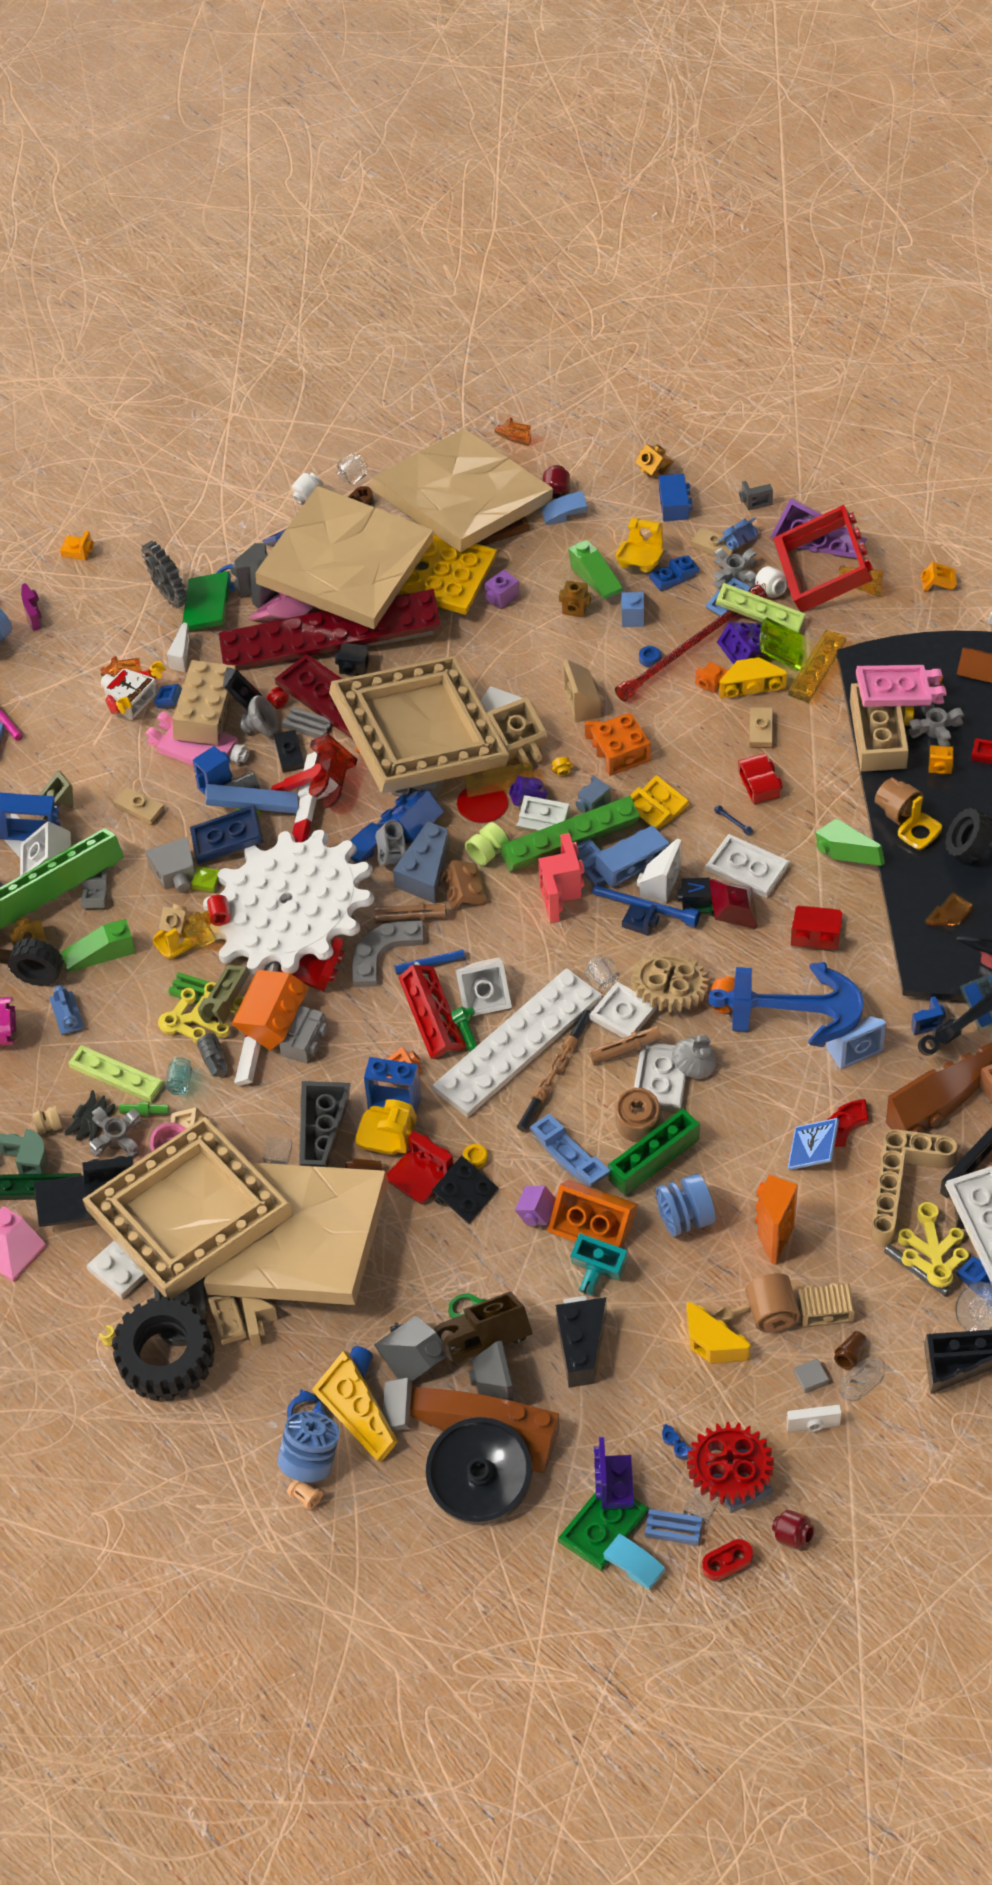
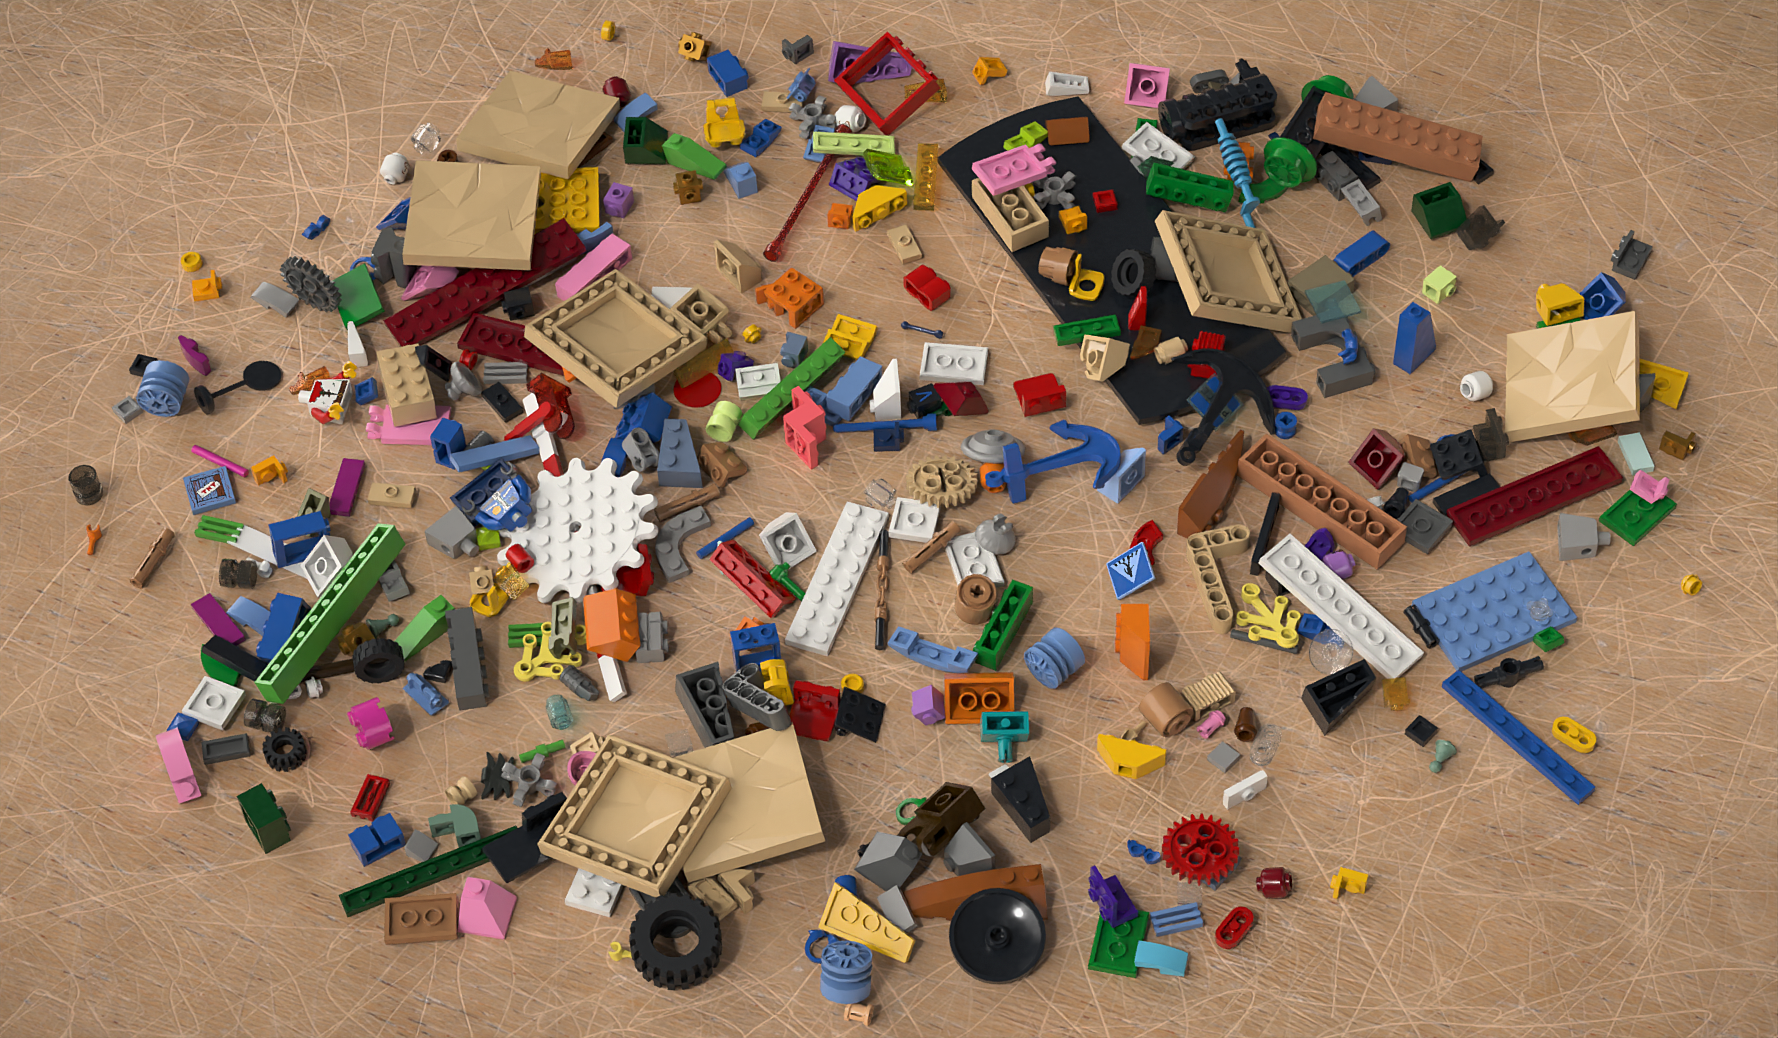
camera: 25 degrees left, 0 degrees up
yellowish green tile [68,1045,164,1104] -> none
white plate [230,744,249,766] -> none
blue tile [639,646,661,668] -> none
bright green slope [815,818,885,866] -> none
none -> yellow tile [180,252,203,272]
none -> black piece [194,361,282,415]
none -> light grey slope [250,282,299,318]
none -> light orange bracket [251,455,288,486]
none -> blue piece [302,215,330,240]
none -> magenta tile [329,458,365,517]
none -> sand green piece [366,614,399,639]
none -> black tile [423,660,452,683]
none -> dark grey wedge [445,607,490,711]
none -> blue torso [462,462,532,532]
none -> bright pink brick [555,234,632,301]
none -> medium blue slope [577,222,613,255]
none -> yellow tile [601,20,616,41]
none -> dark green slope [623,117,668,164]
none -> dark grey beam [723,663,791,731]
none -> light grey piece [960,429,1026,464]
none -> lime slope [1003,121,1048,151]
none -> green tile [1053,315,1121,346]
none -> tan slope [1080,335,1130,382]
none -> red slope [1128,286,1147,330]
none -> tan brick [1154,337,1188,364]
none -> bright pink pin [1197,710,1226,739]
none -> yellow bracket [1330,867,1368,899]

